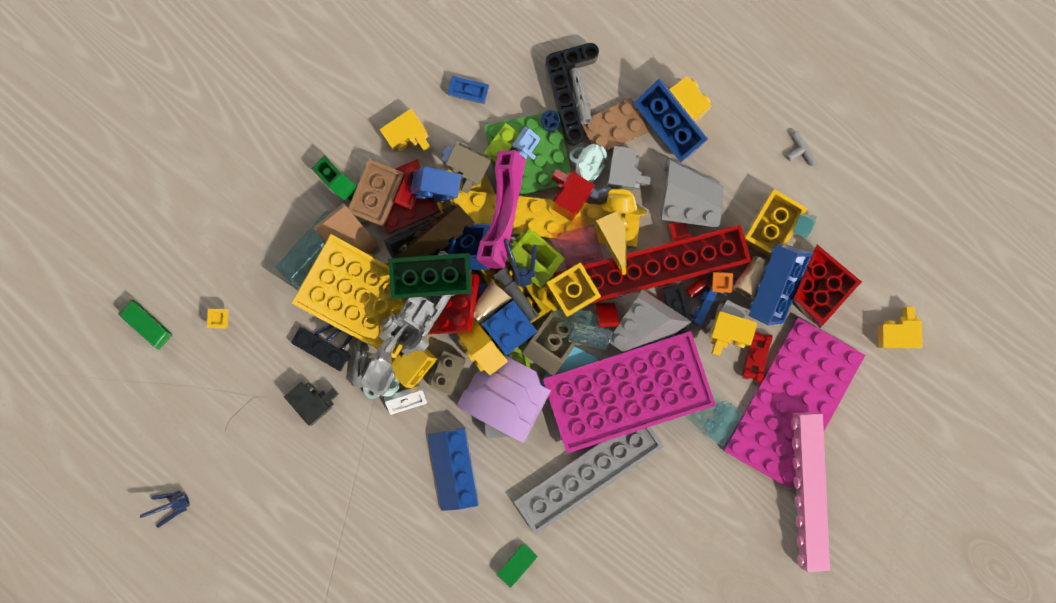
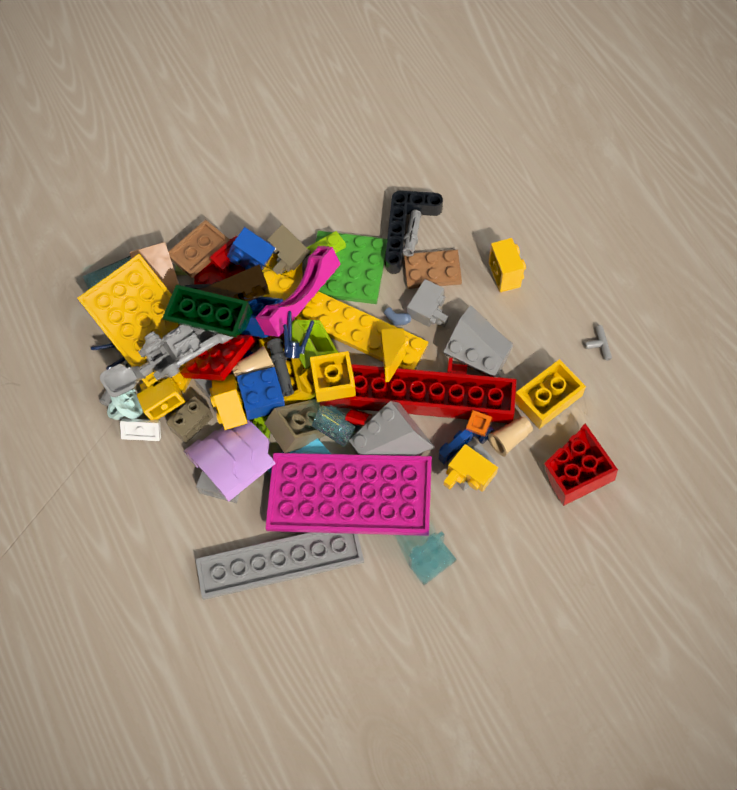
camera: 25 degrees right, 20 degrees down
yellow tile [207,309,229,329] -> none
pearl dark grey hinge [284,381,339,426] -> none
black plate [291,326,351,372] -> none
green hinge [311,155,357,201] -> none
yellow hinge [379,109,431,152] -> none
blue slope [428,428,479,511] -> none
blue plate [448,76,489,104] -> none
green slope [496,543,538,588] -> none
light blue bracket [512,127,541,160] -> none
dark blue wheel [541,110,560,132] -> none
red hinge [552,170,595,222] -> none
clear pink plate [557,224,604,269] -> none
light aqua tile [569,144,607,181] -> none
yellow piece [601,189,647,216] -> none
blue slope [633,79,708,163] -> none
black hinge [662,284,692,334] -> none
red pin [686,276,711,299] -> none
dark pink plate [723,317,866,490] -> none
red plate [742,331,773,383] -> none
blue slope [748,244,812,326] -> none
bright pink brick [791,412,830,572] -> none
teal slope [793,215,817,238] -> none
yellow hinge [877,306,922,348] -> none

